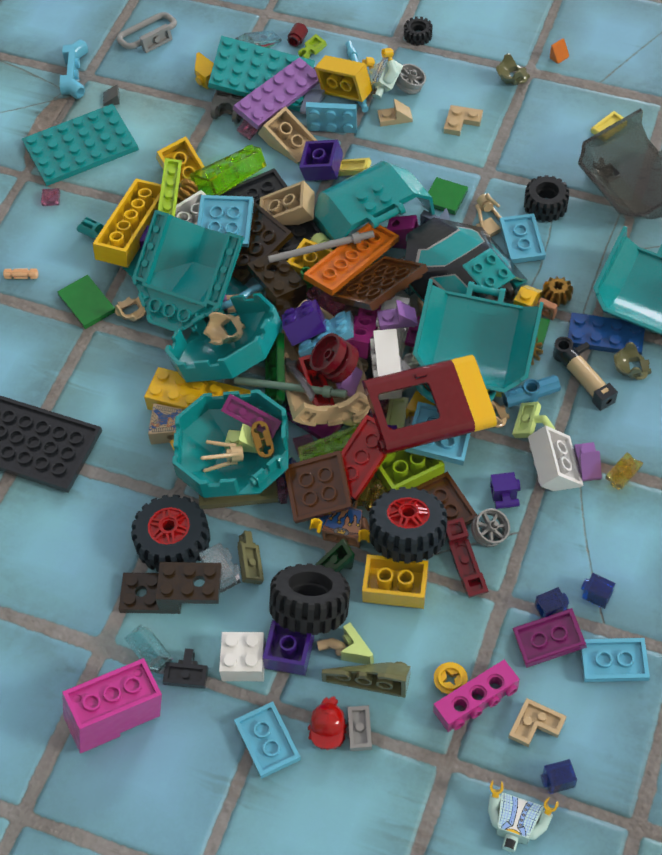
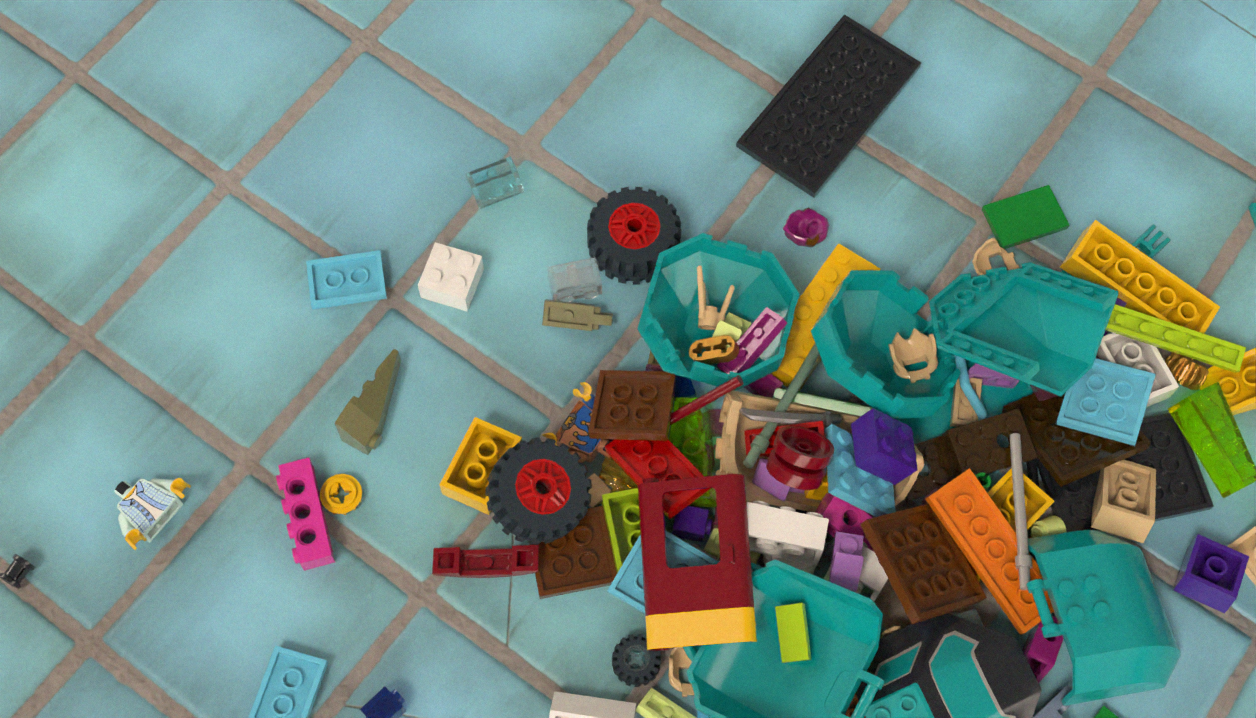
camera: 100 degrees right, 10 degrees up
light nougat axle [3,268,39,279] -> none
clear pink tile [41,188,60,206] -> none
dark pink piece [62,658,162,754] -> none
dark brown bracket [119,562,222,614] -> none
torso [148,404,183,444] -> none
black hinge [163,648,209,689] -> none
dark purple brick [262,620,314,676] -> none
black tyre [269,563,350,635] -> none
red hair [308,696,347,750] -> none
dark green slope [315,539,355,572] -> none
tan arm [317,638,347,656] -> none
light yellow tile [338,158,371,176] -> none
yellowish green slope [340,623,374,665] -> none
light grey plate [348,705,372,751] -> none
light grey wheel [471,508,510,547] -> none
dark purple brick [490,472,521,509] -> none
tan plate [508,698,567,747] -> none
magenta tile [512,608,587,668] -> none
clear blue brick [535,587,569,618] -> none
clear blue brick [541,759,577,794] -> none
none -> black wheel [612,634,661,687]
none -> dark red bar [670,375,743,426]
none -> lime tile [775,603,812,663]
none -> magenta hair [783,207,830,248]

